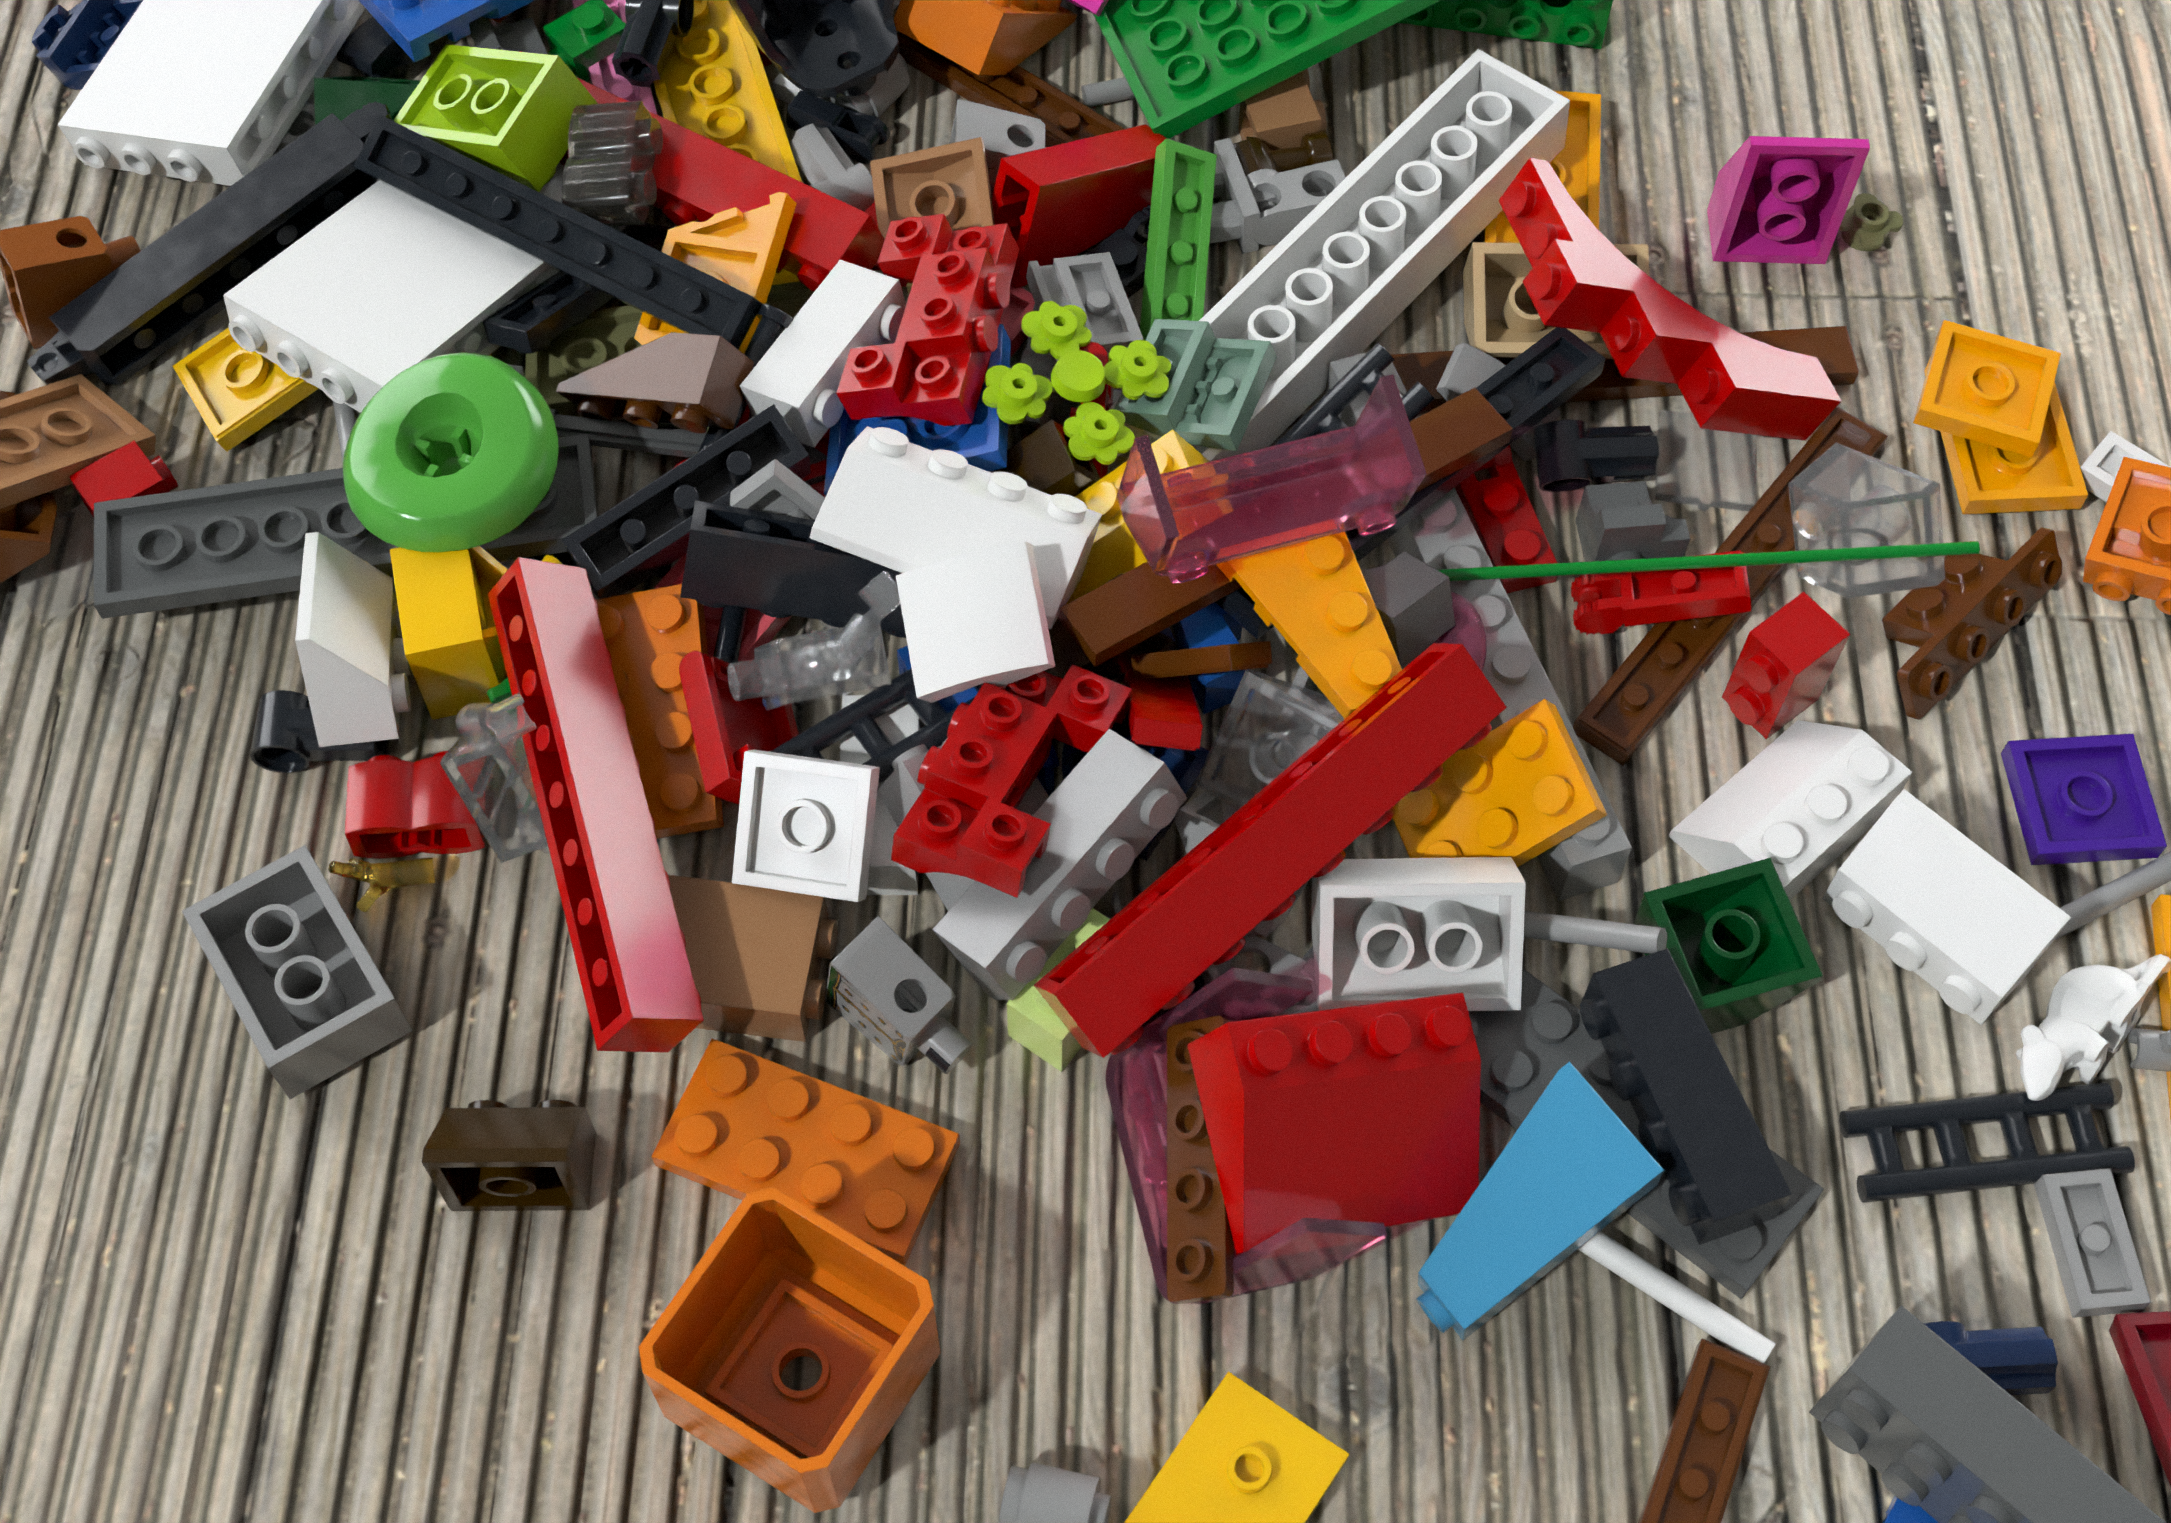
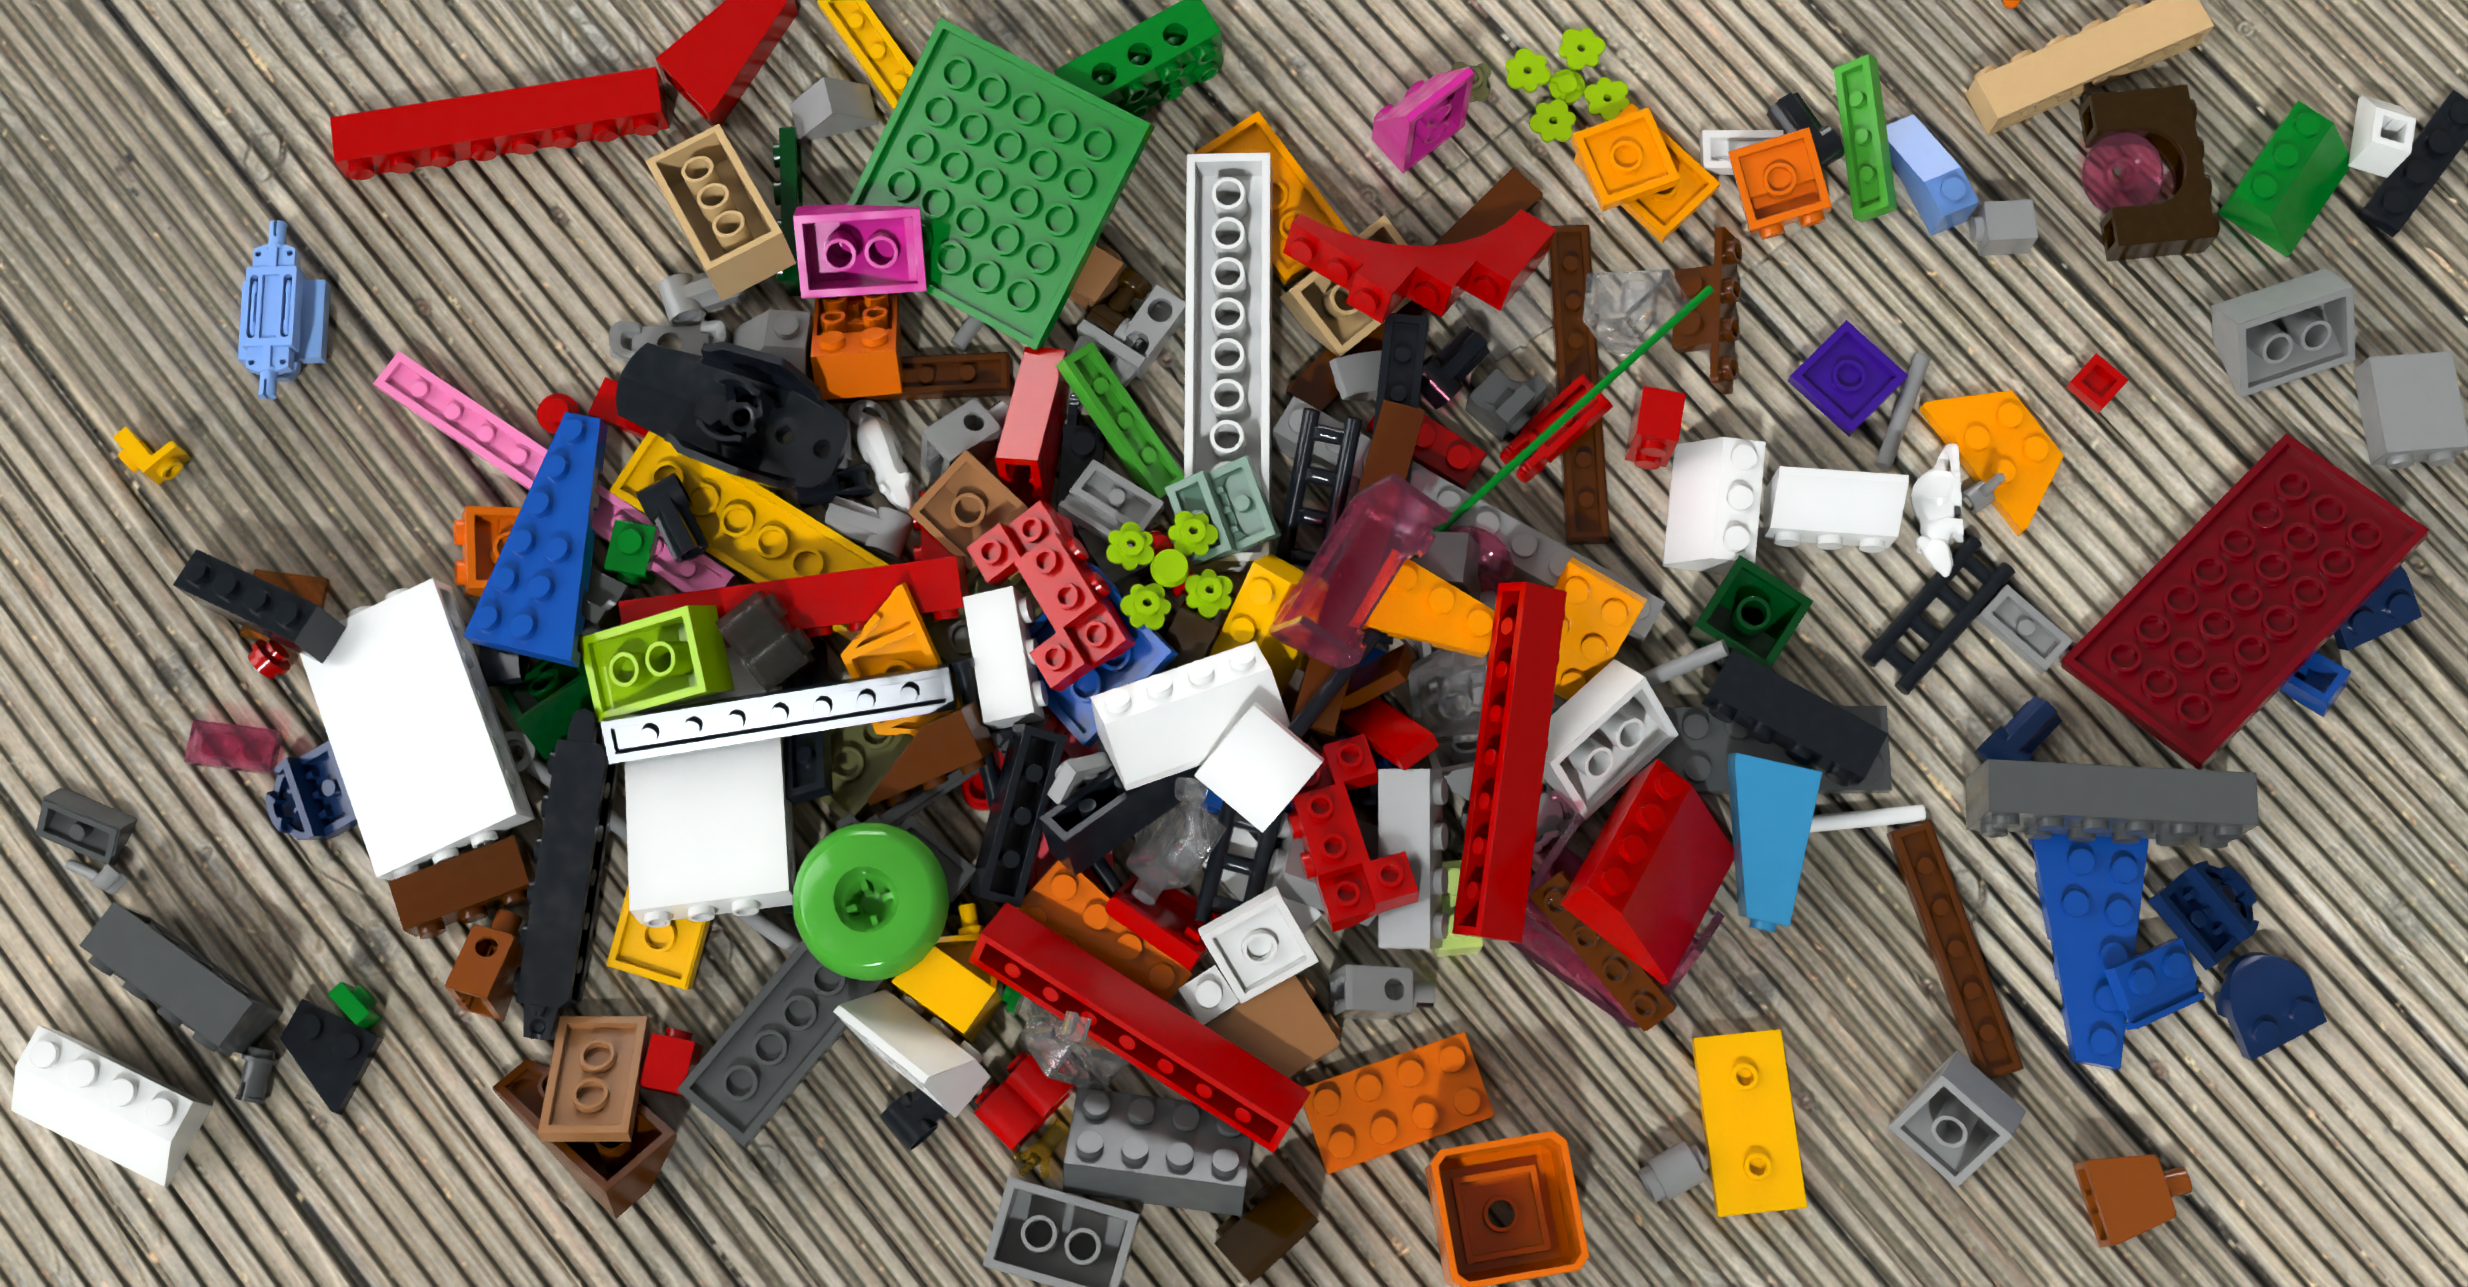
camera: 40 degrees left, 15 degrees up
none -> reddish brown brick [388,835,535,939]
none -> white animal [847,400,914,517]
none -> dark grey brick [1063,1087,1252,1216]
none -> white brick [1178,965,1240,1026]
none -> black bar [1288,628,1381,739]
none -> lime plant [1505,28,1630,143]

